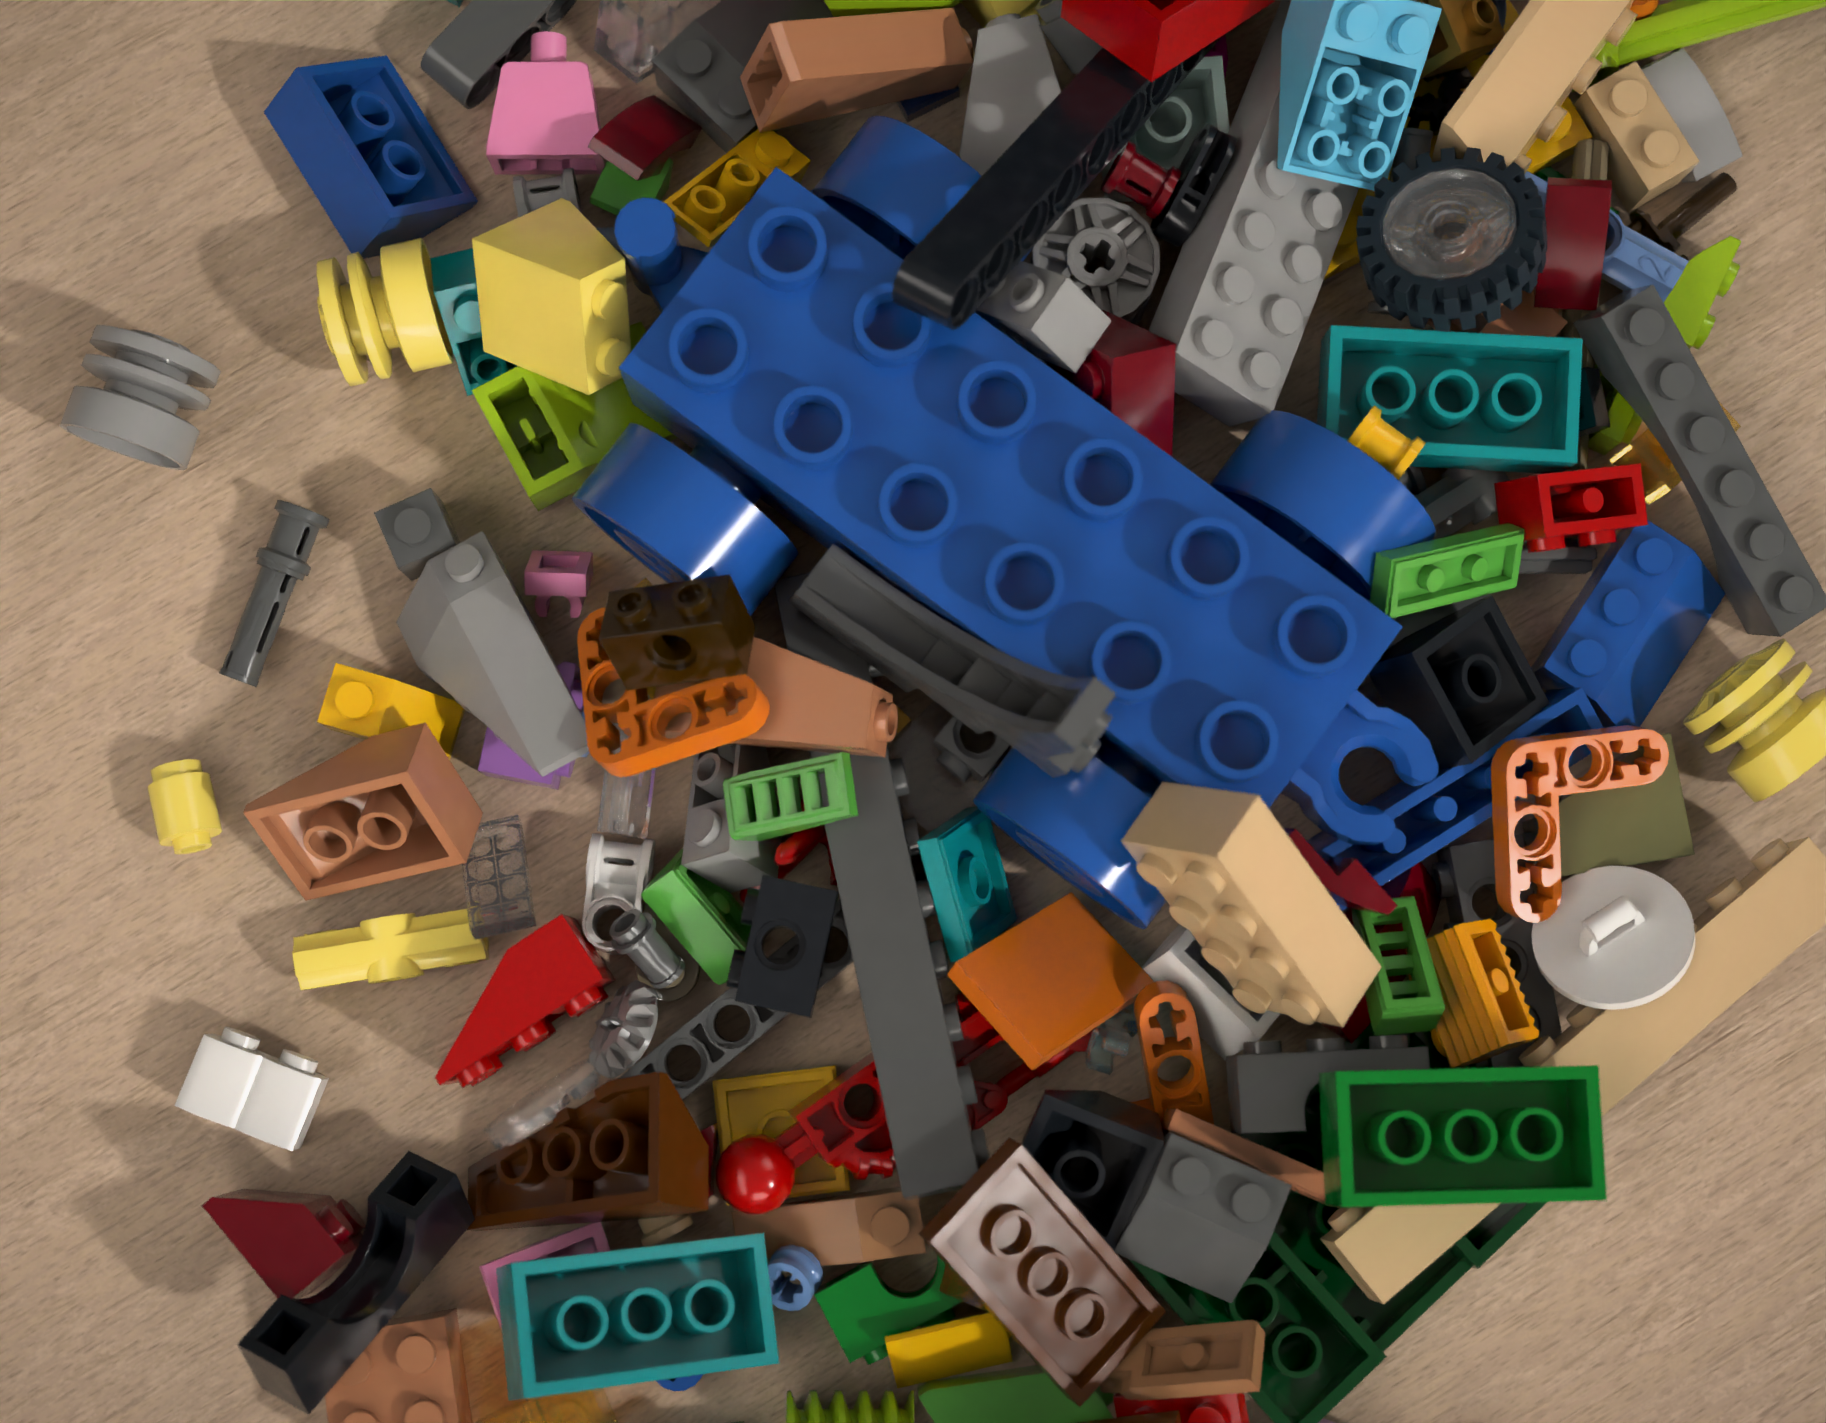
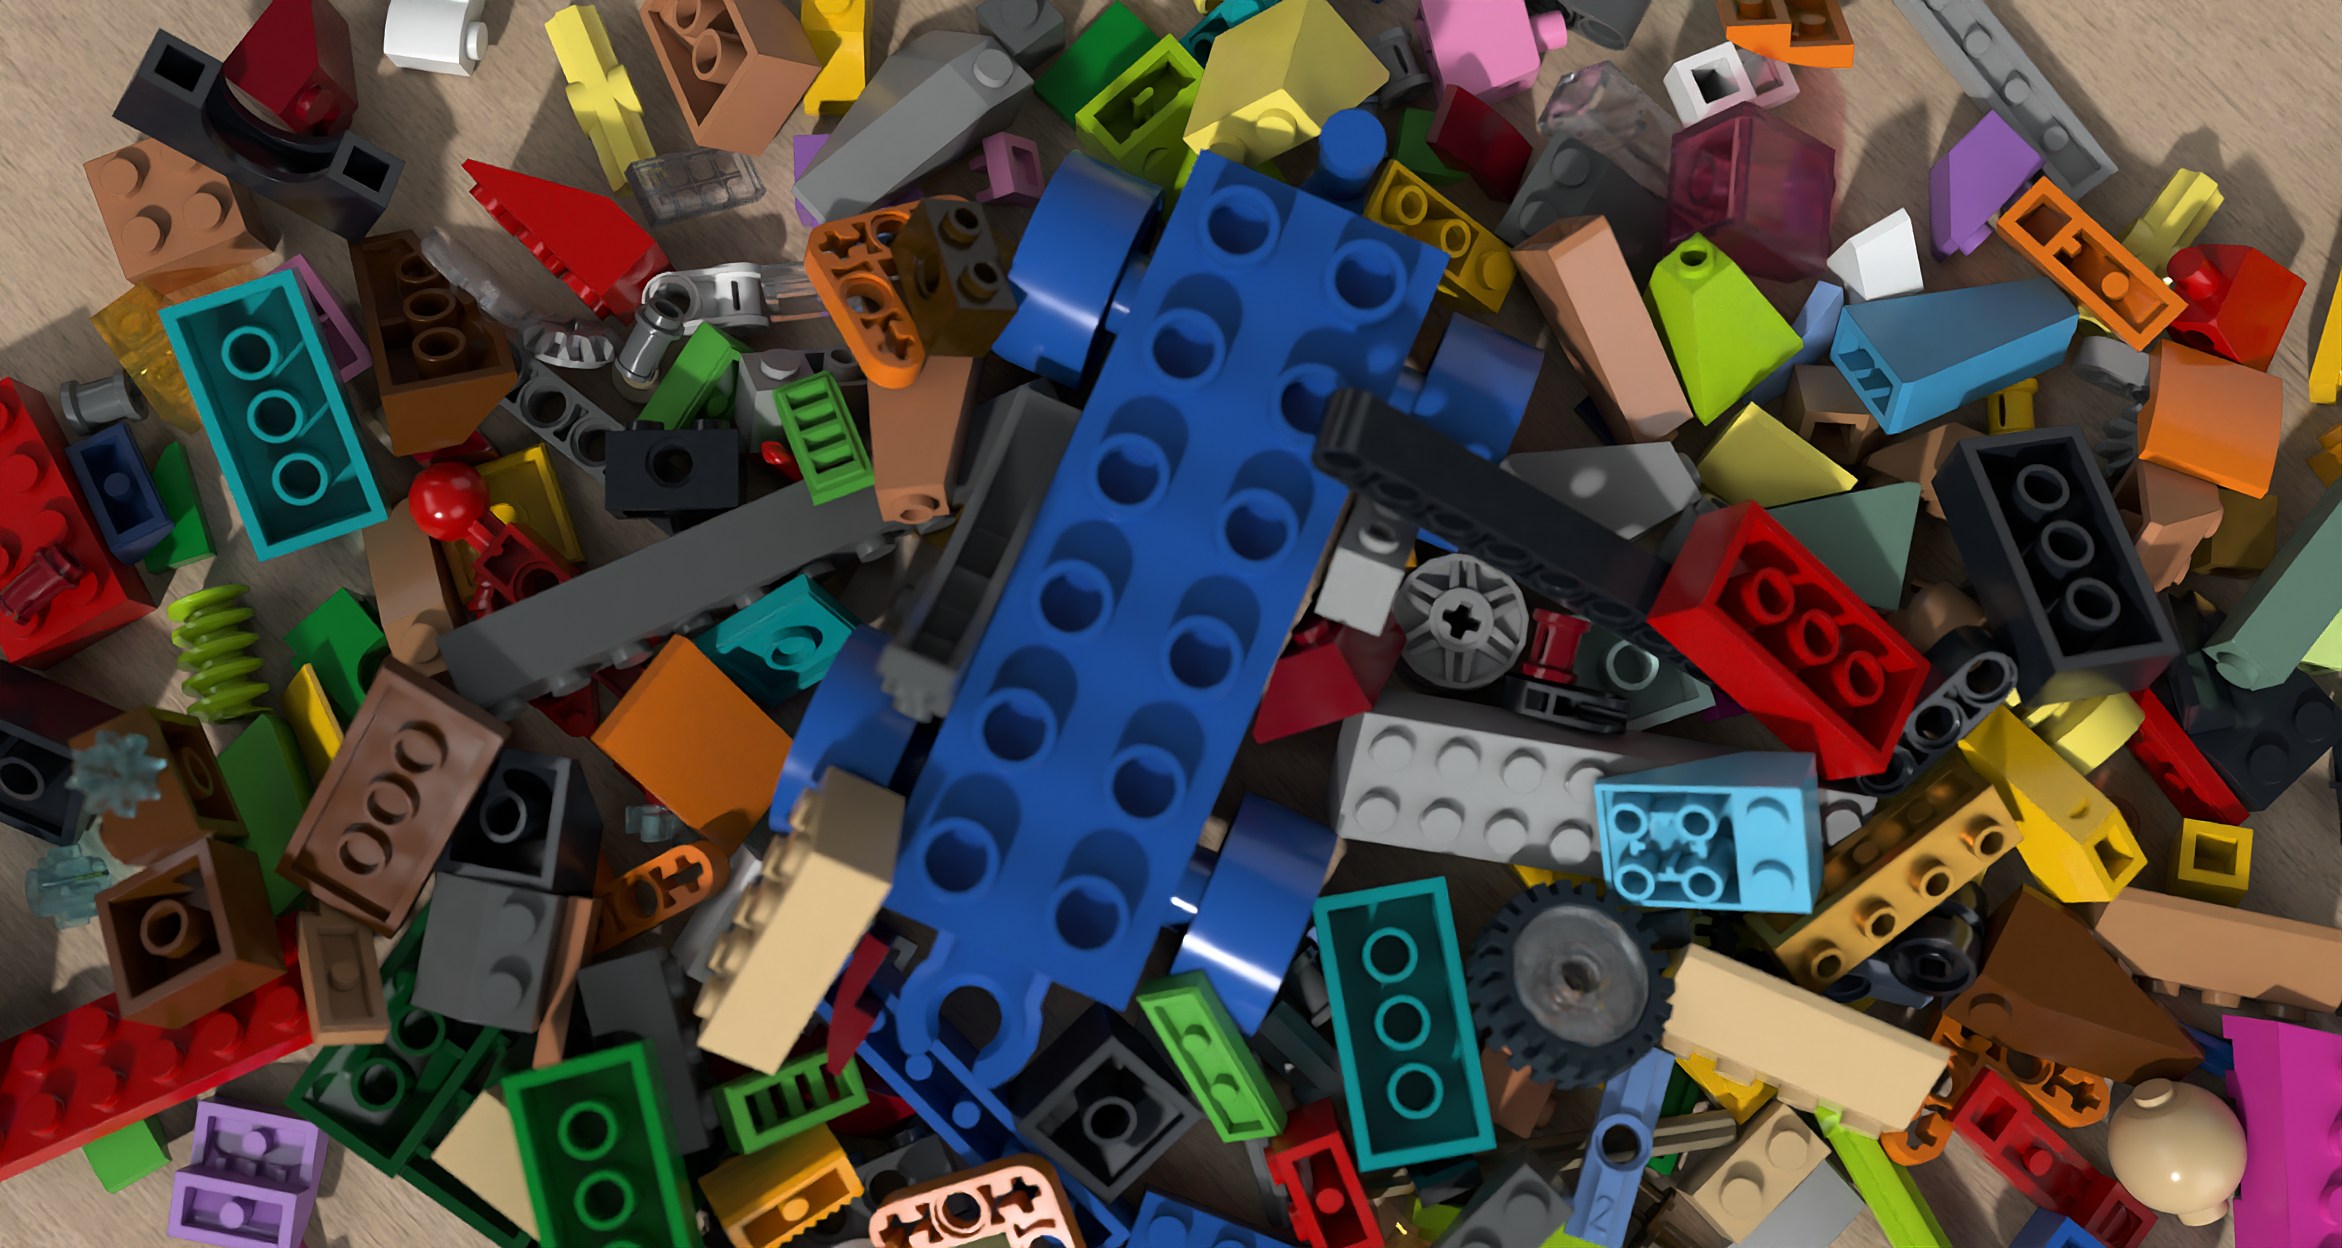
camera: 75 degrees right, 0 degrees up
medium blue bush [768,1245,823,1311] -> none
yellow bush [1347,405,1426,480] -> none
dark red slope [1534,177,1612,311] -> none
none -> green tile [1032,0,1161,132]

